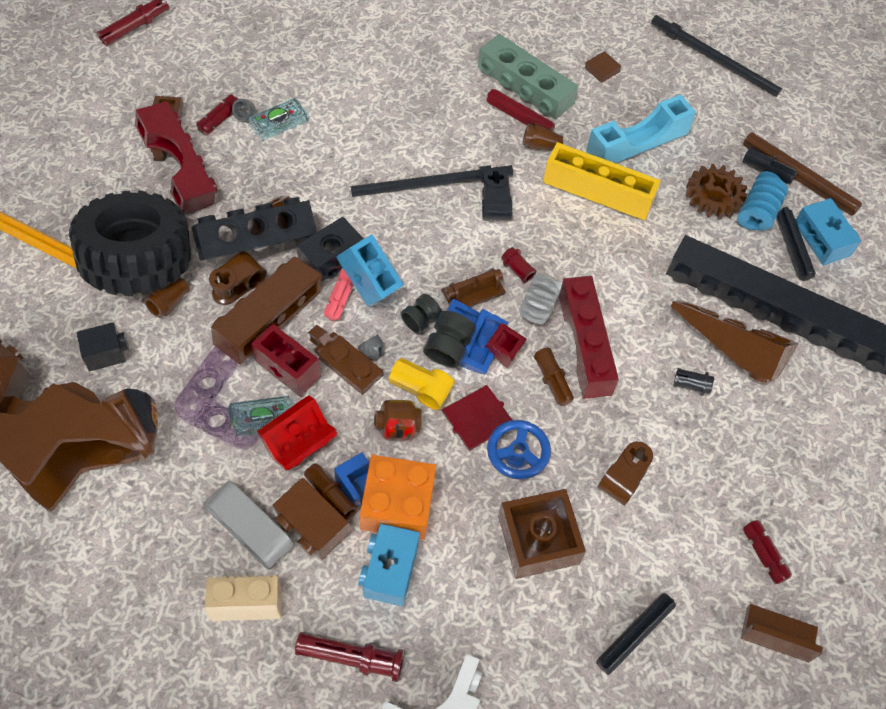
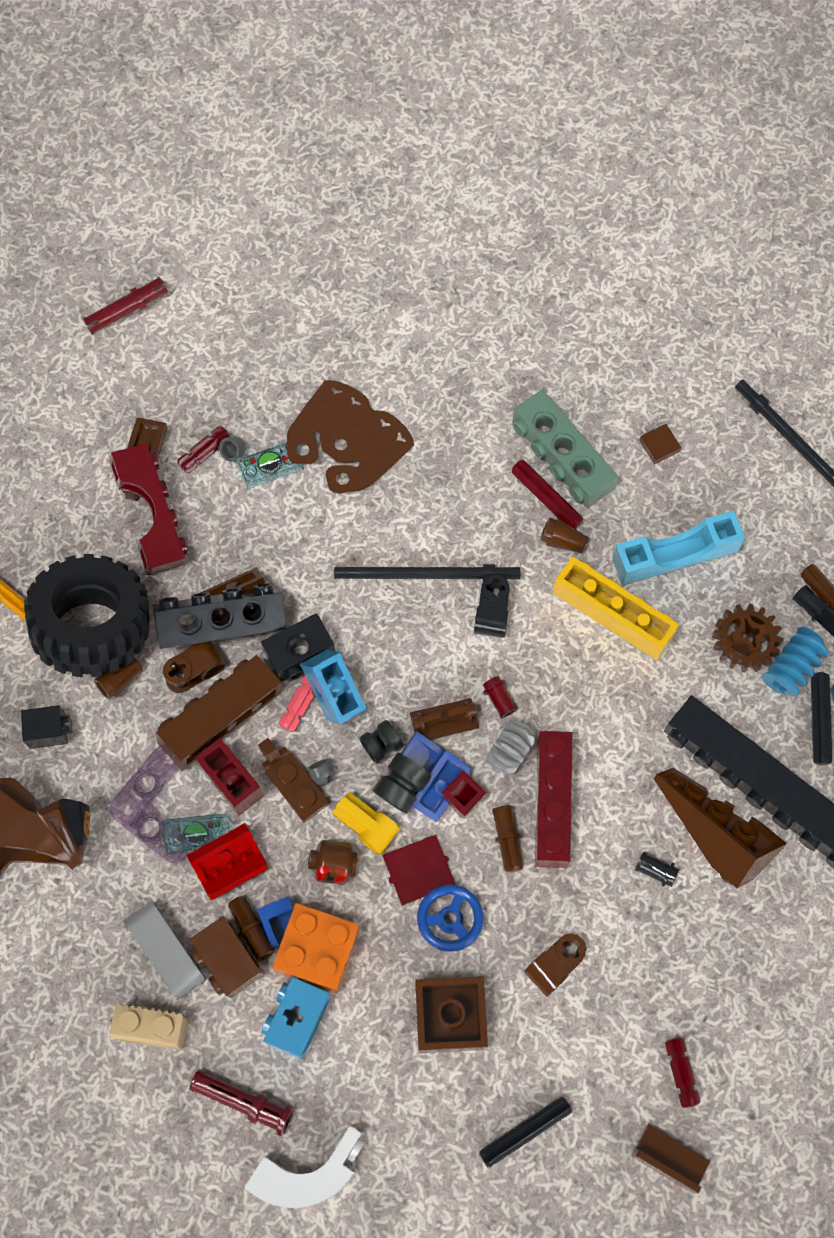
camera: 15 degrees right, 10 degrees up
none -> reddish brown piece [287,380,414,494]

